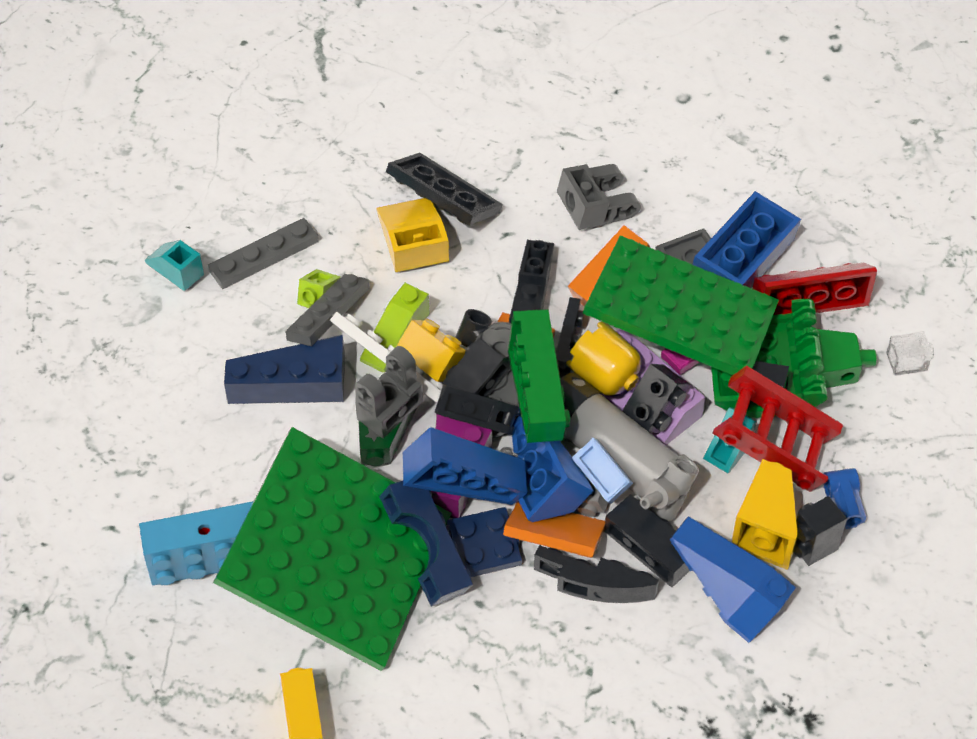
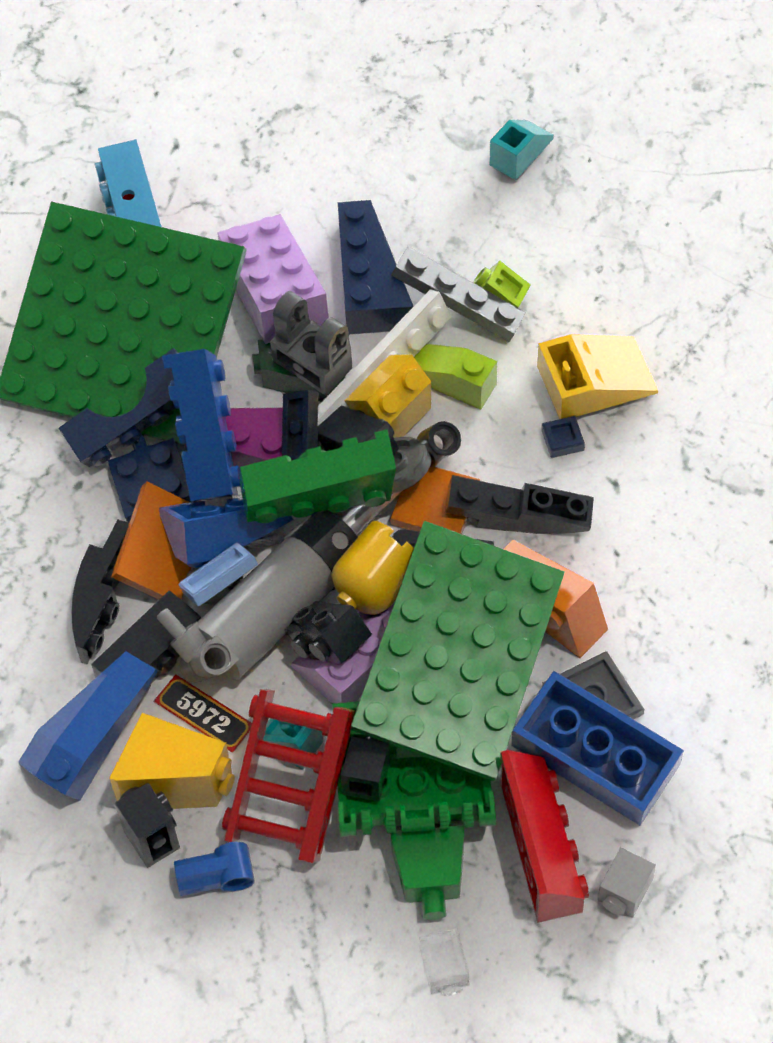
camera: 90 degrees right, 5 degrees up
dark grey plate [208,218,319,290] -> none
black plate [386,152,503,225] -> none
dark grey brick [557,164,641,230] -> none
none -> sticker [153,674,252,753]
none -> lavender brick [217,214,329,344]
none -> dark blue tile [541,416,585,458]
none -> light grey brick [598,847,656,918]

